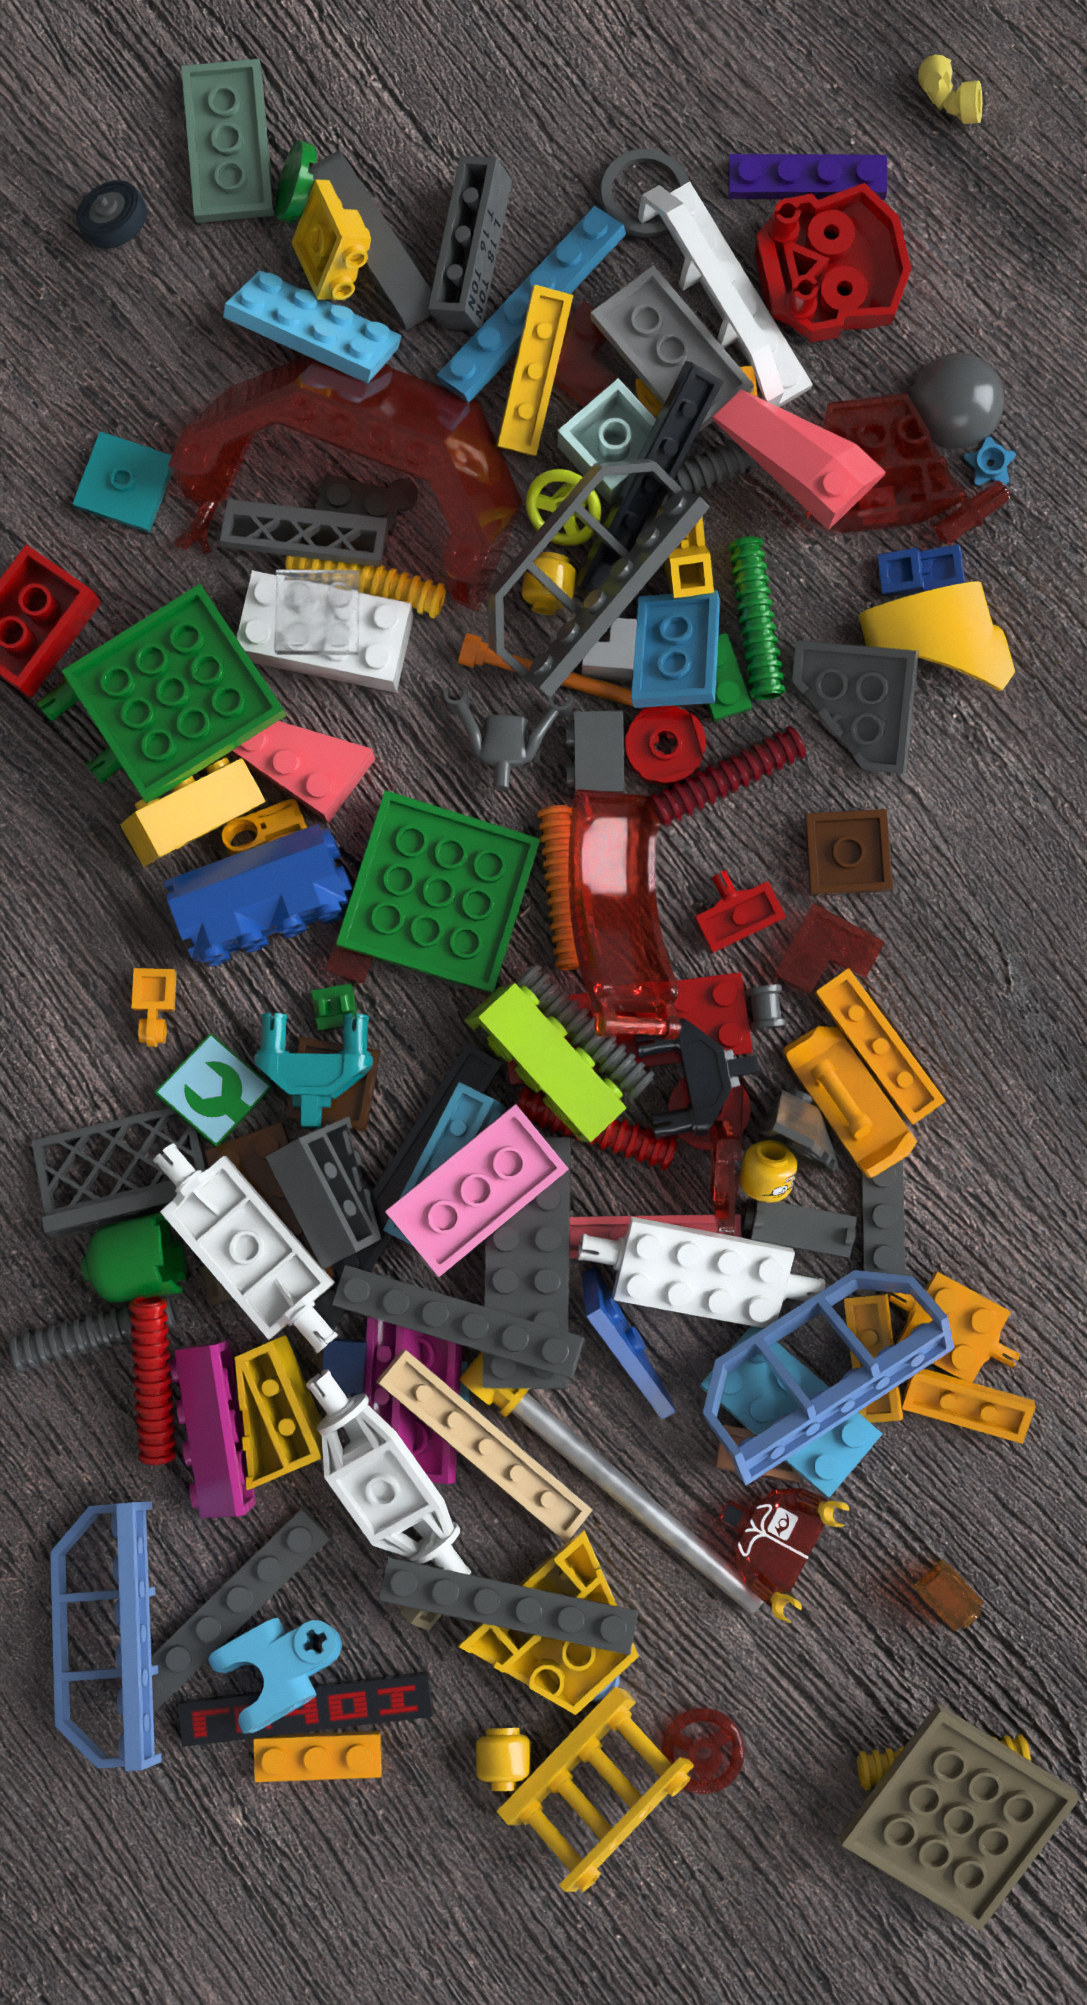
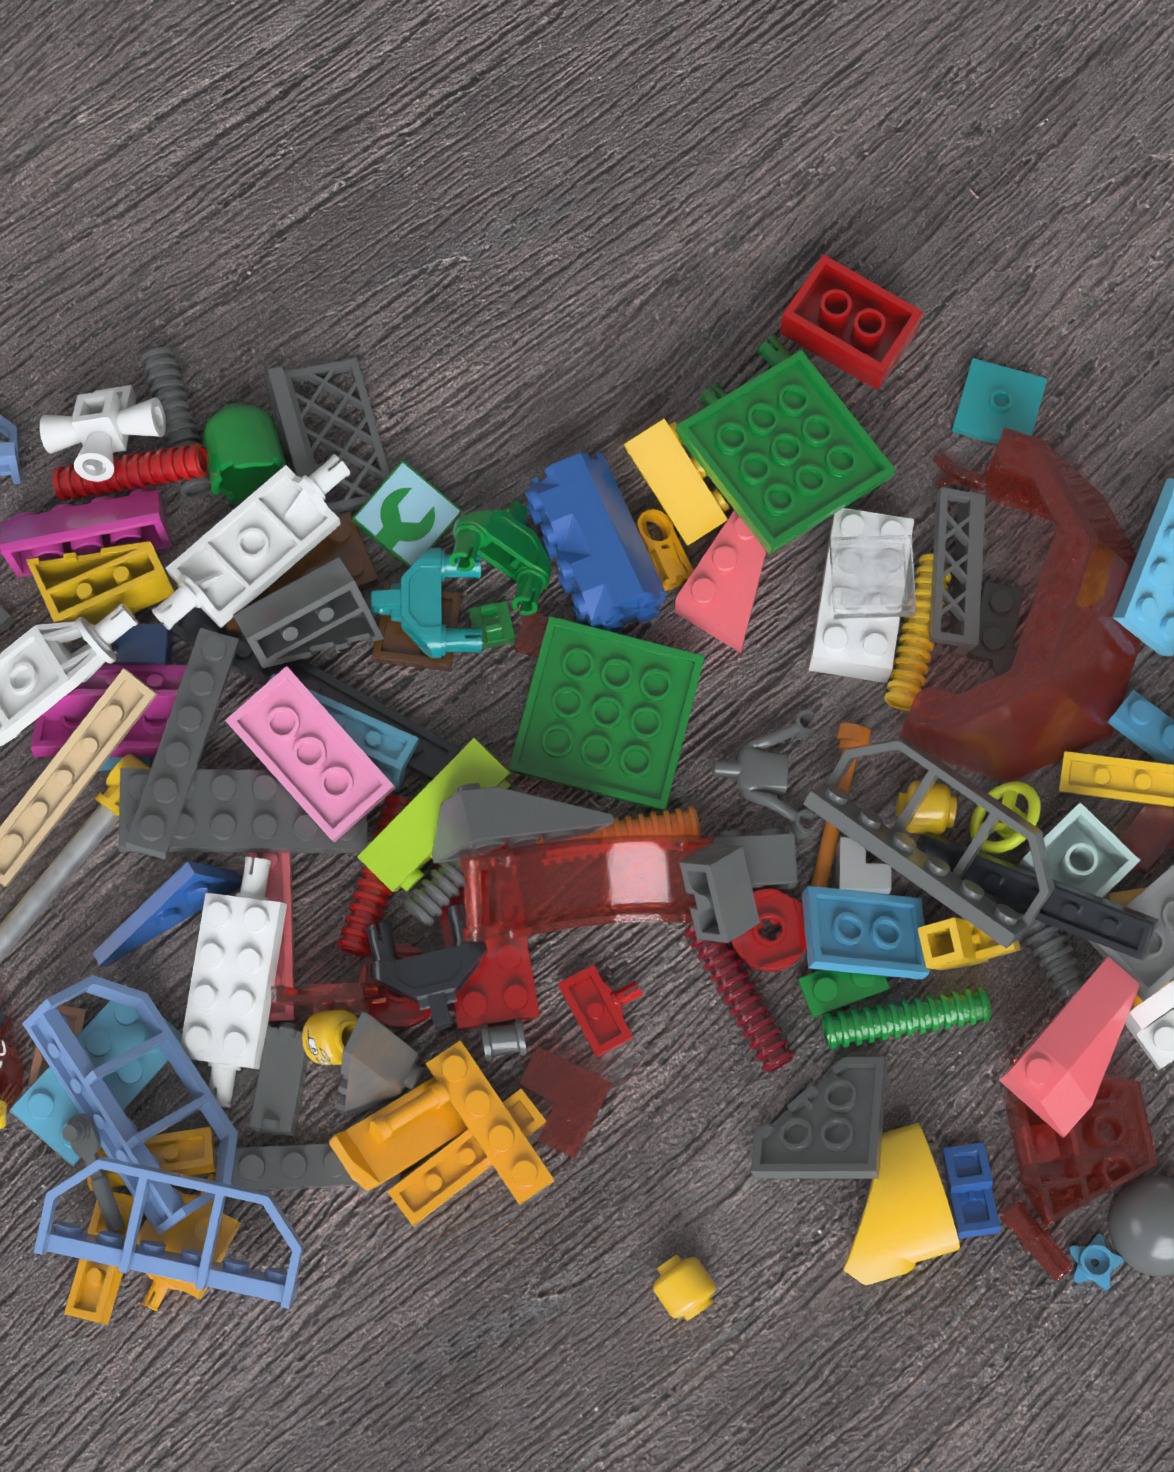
camera: 85 degrees right, 10 degrees down
light orange plate [131,968,177,1047] -> none
reddish brown plate [804,809,893,896] -> none
none -> medium blue plate [33,1157,304,1309]
none -> white brick [40,385,166,482]
none -> dark grey piece [62,1114,125,1232]
none -> light orange plate [426,1040,554,1205]
none -> dark grey wedge [432,783,615,863]
none -> green connector [449,500,552,616]
none -> yellow head [653,1255,716,1321]
none -> dark grey brick [679,843,760,943]

